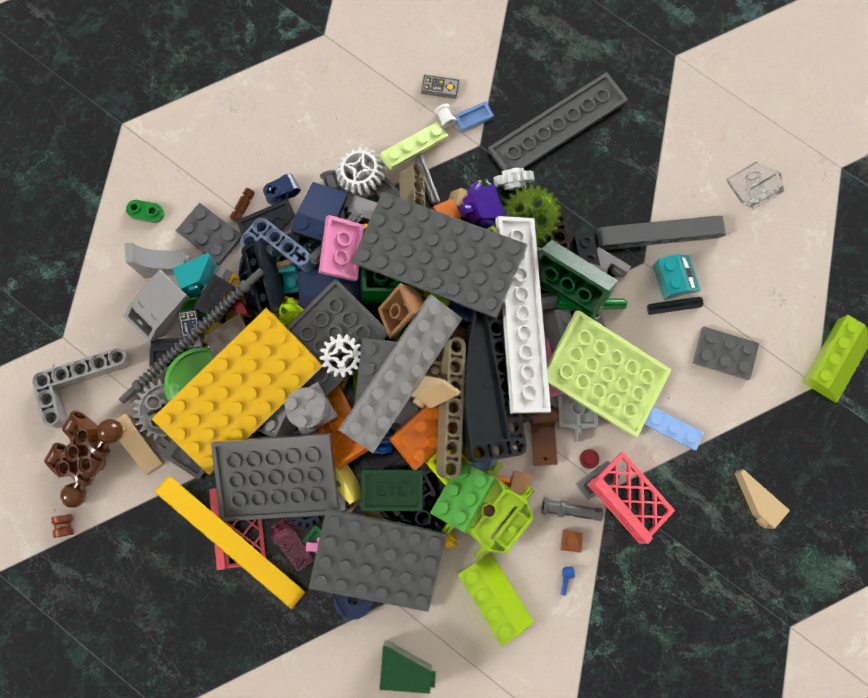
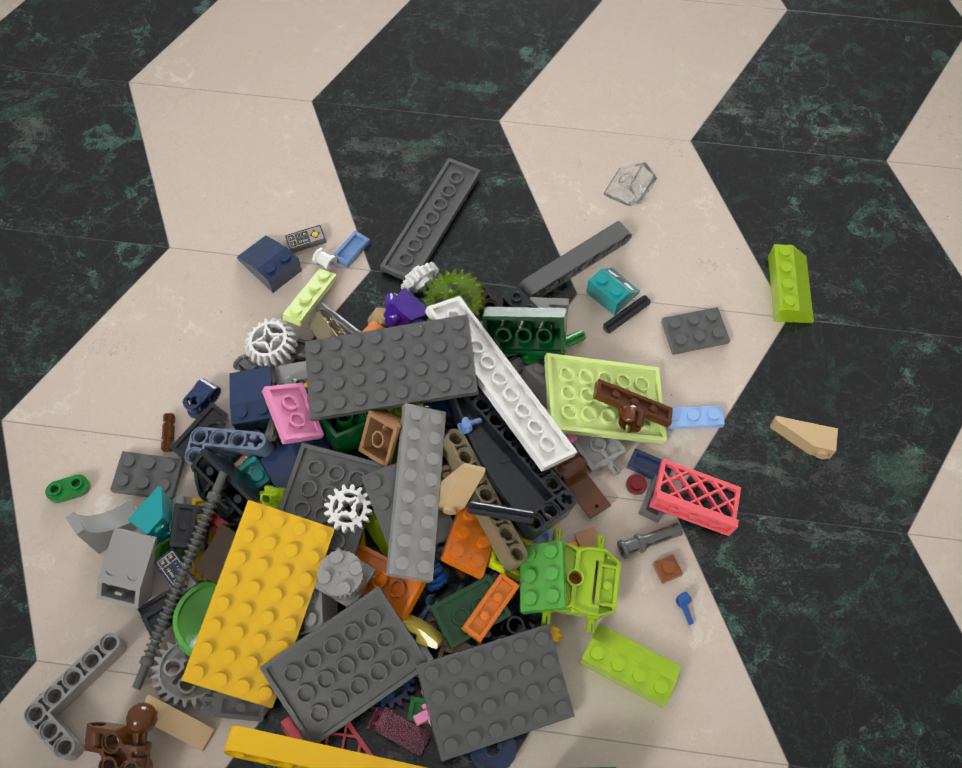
camera: 30 degrees left, 15 degrees down
none -> dark blue slope [237,235,302,293]
none -> medium blue hand [418,593,442,620]
none -> medium blue hand [457,417,482,434]
none -> orange tile [461,572,520,643]
none -> black axle [467,500,535,524]
none -> reddish brown plate [593,379,673,433]
none -> dark blue tile [627,448,672,479]

